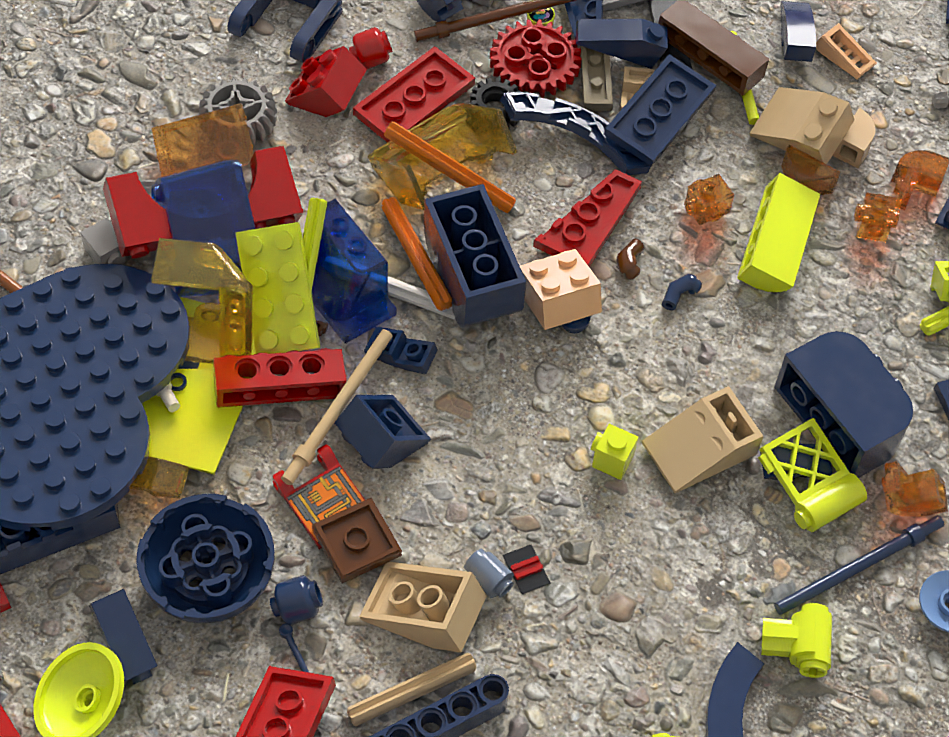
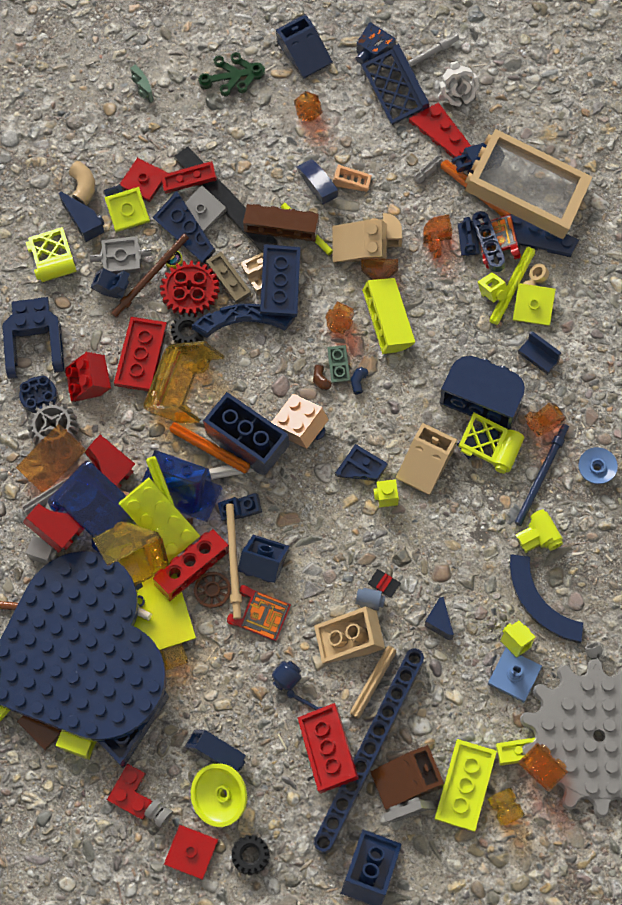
camera: 25 degrees left, 10 degrees up
dark blue brick [136,494,275,624] -> none
reddish brown plate [312,498,402,584] -> none
red head [349,27,393,69] -> none
orange axle [384,122,516,213] -> none
red wing [533,169,642,267] -> none
dark blue slope [576,19,668,69] -> none
clear orange brick [854,192,900,242] -> none
none -> dark blue tile [19,375,57,413]
none -> reddish brown wheel [194,572,231,609]
none -> sand green slope [327,345,350,383]
none -> dark blue wing [335,444,388,481]
none -> dark blue slope [425,597,454,640]

